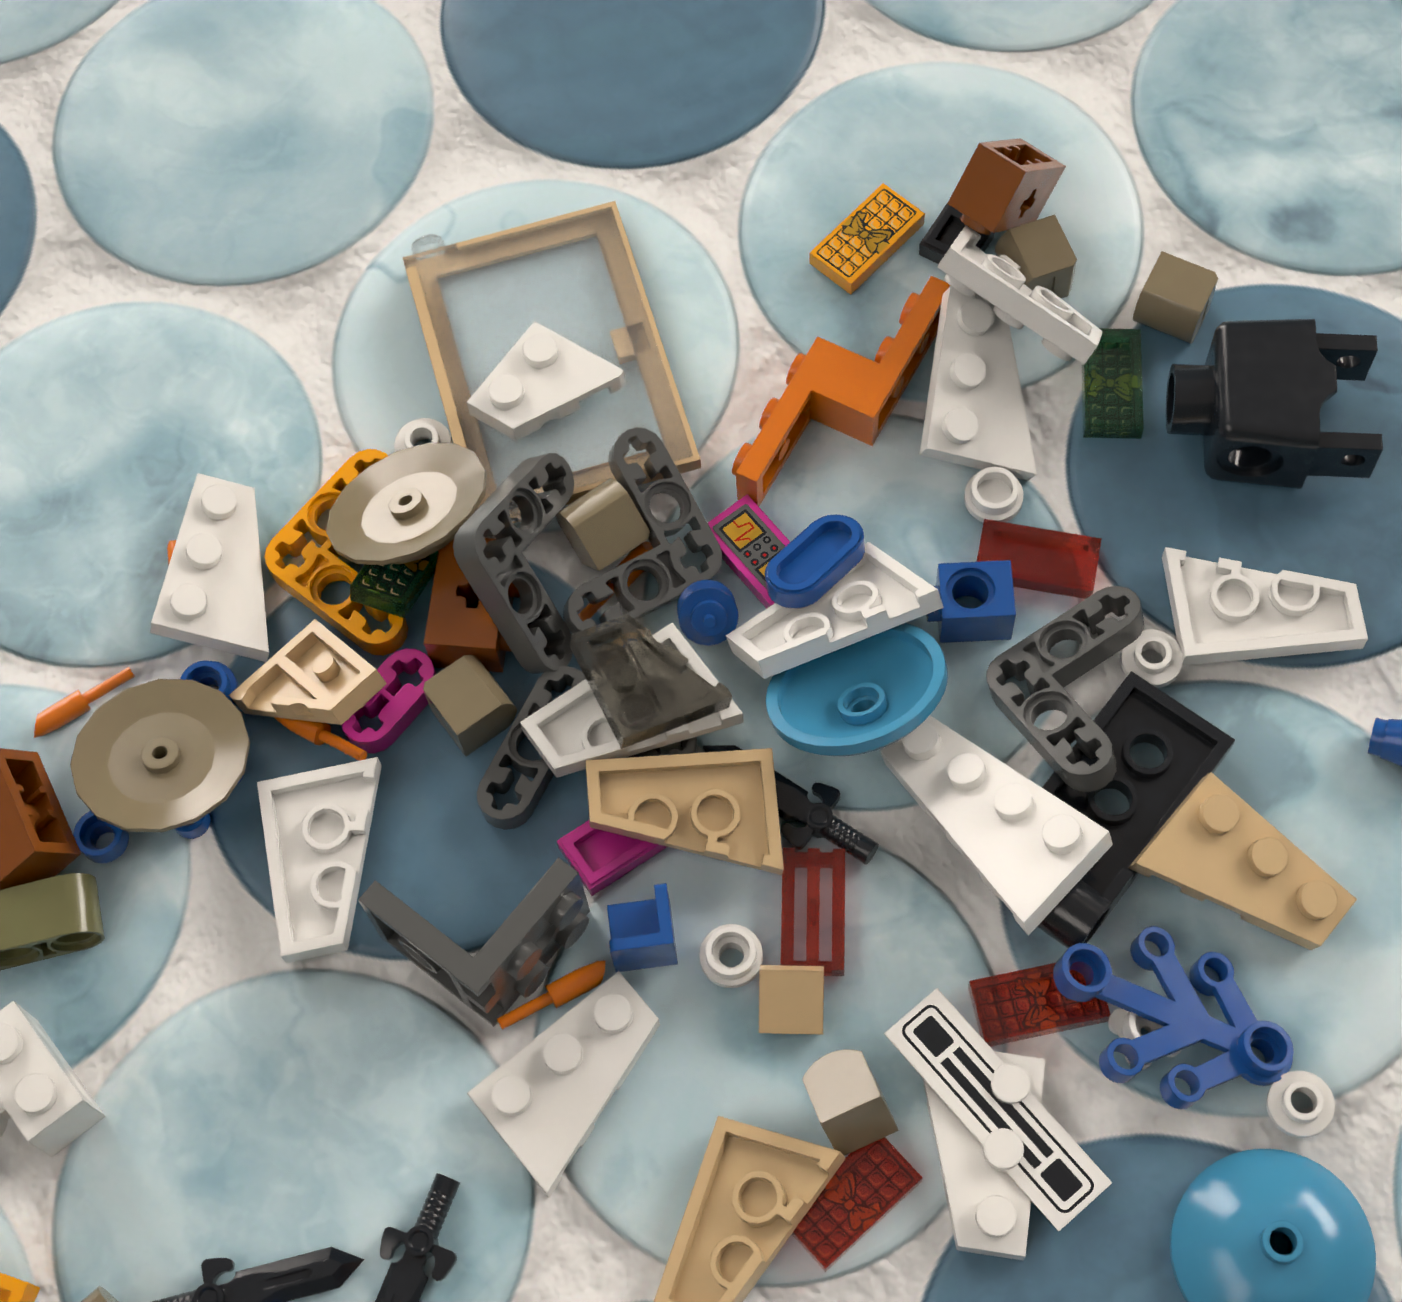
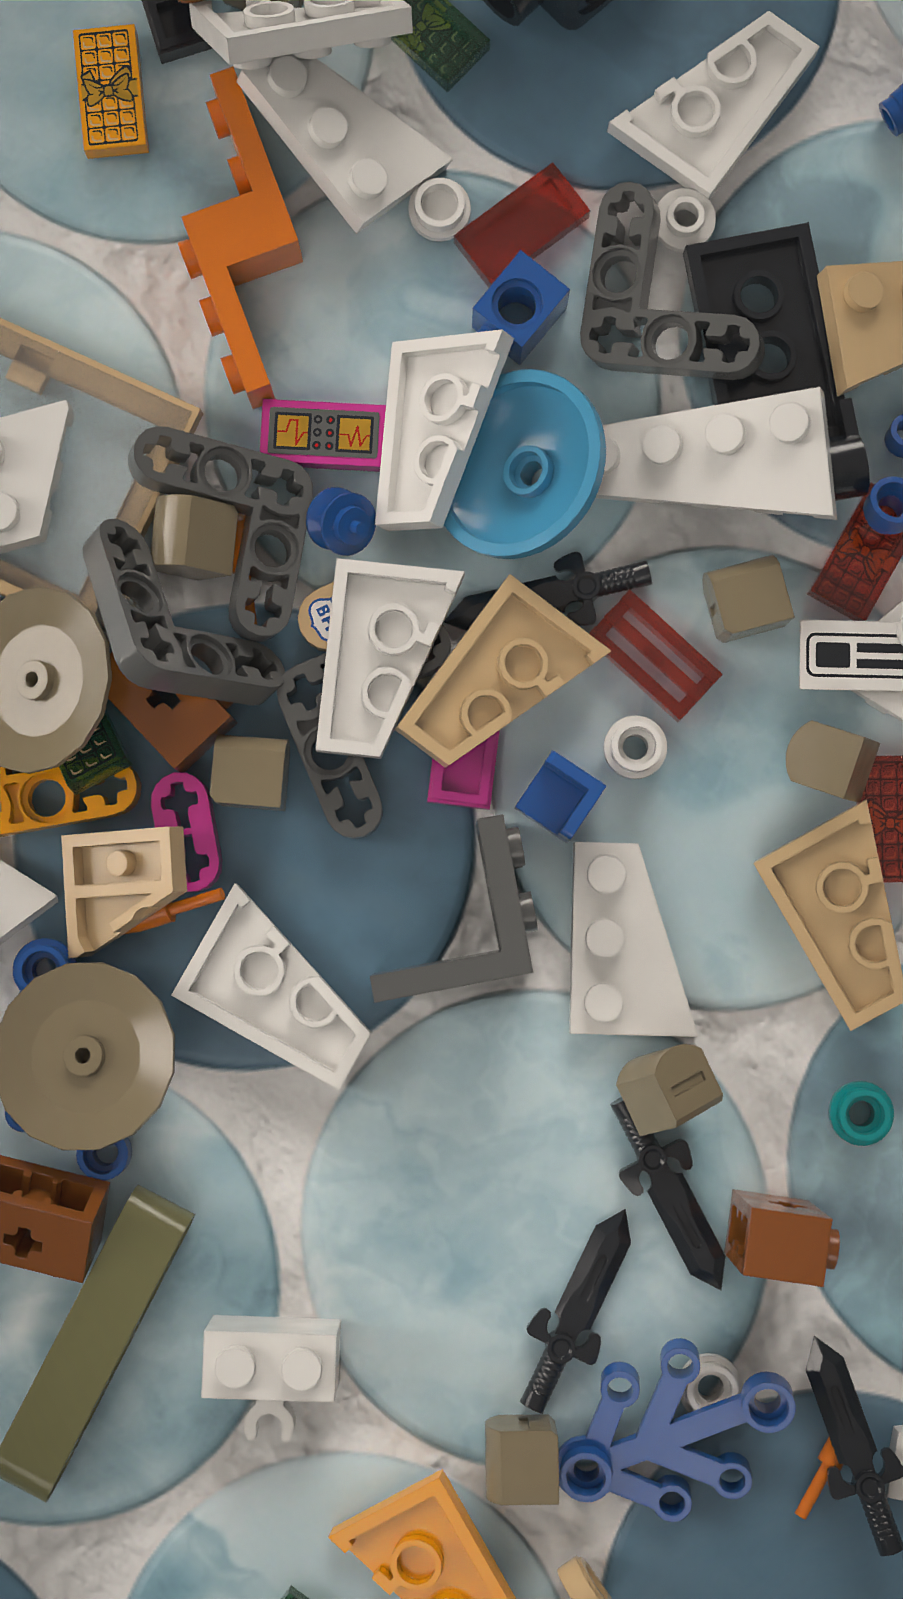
camera: 55 degrees left, 20 degrees up
orange piece [497,960,606,1030] -> none
clear smoke wing [570,614,732,749] -> none
tan tile [759,965,824,1035] -> none
blue tile [765,514,865,608] -> none
none -> dark tan piece [616,1044,723,1136]
none -> dark tan piece [702,555,795,643]

